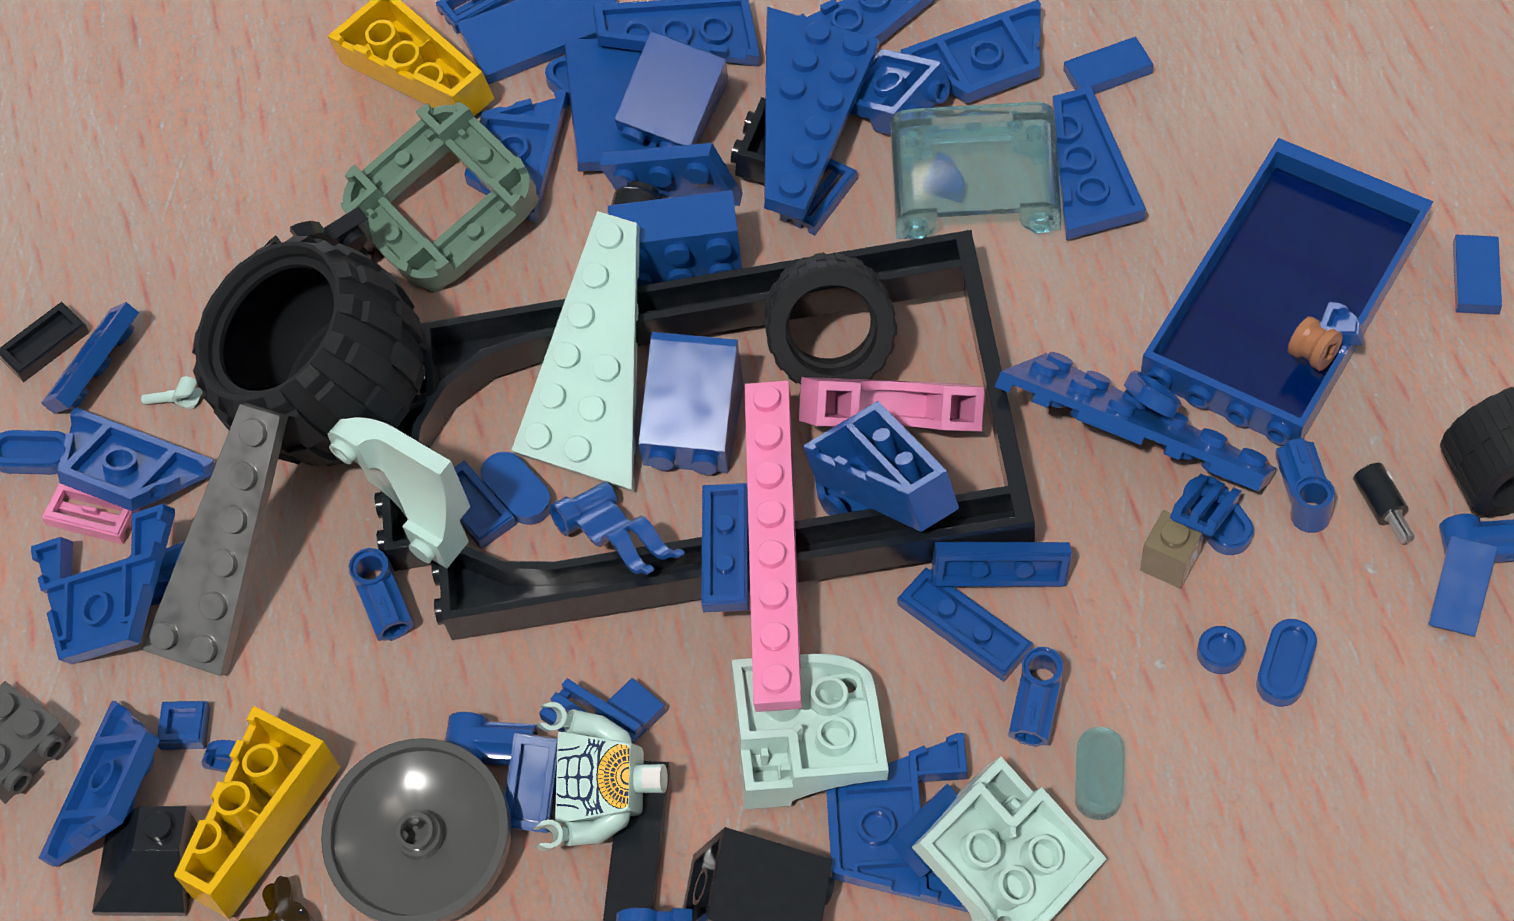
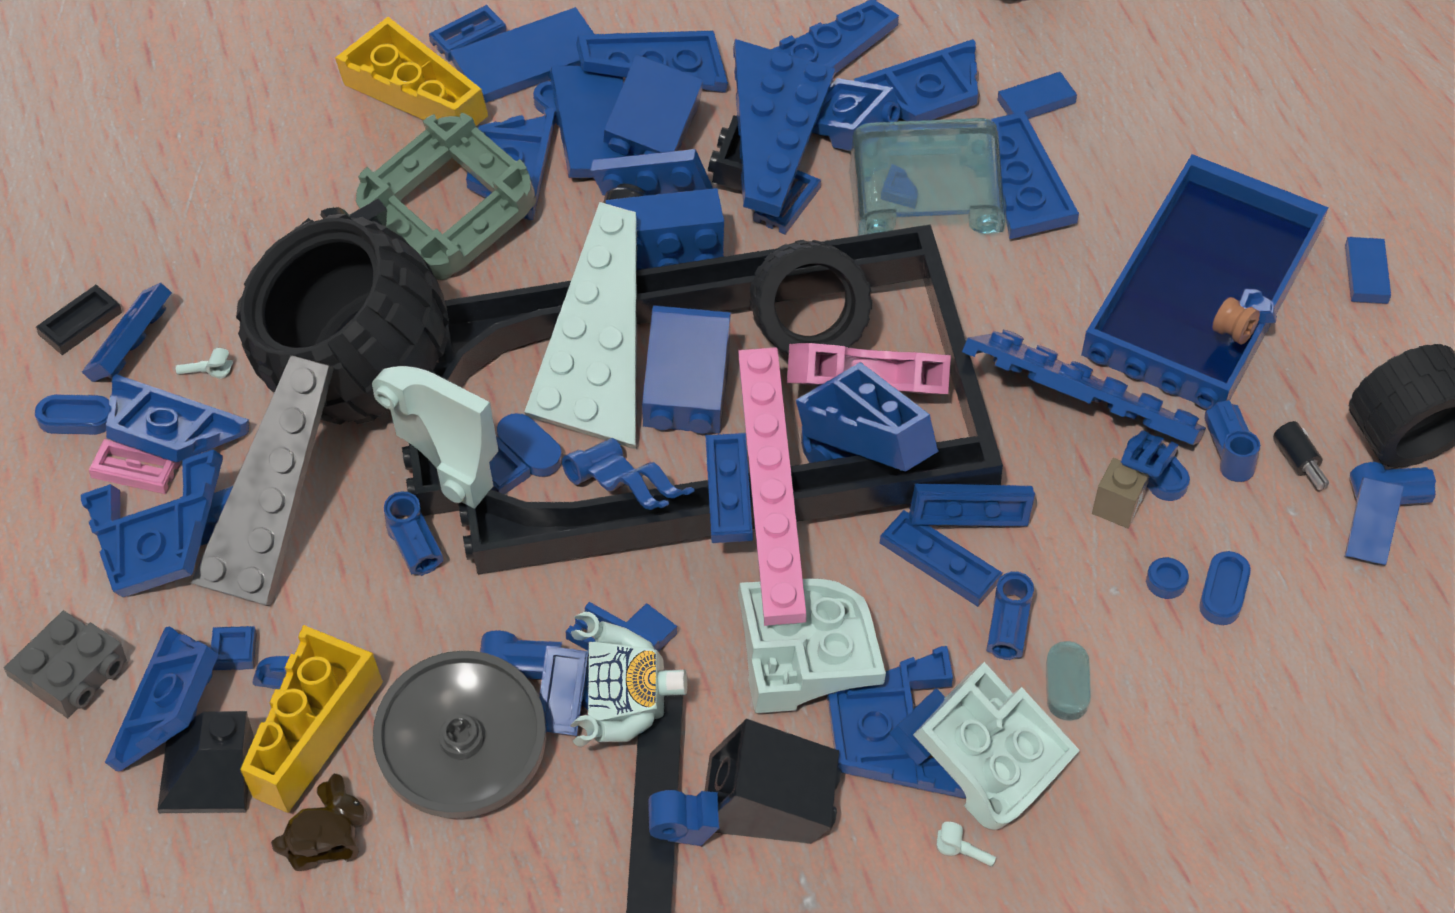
camera: 10 degrees left, 5 degrees down
blue tile [1124,370,1181,418] -> none

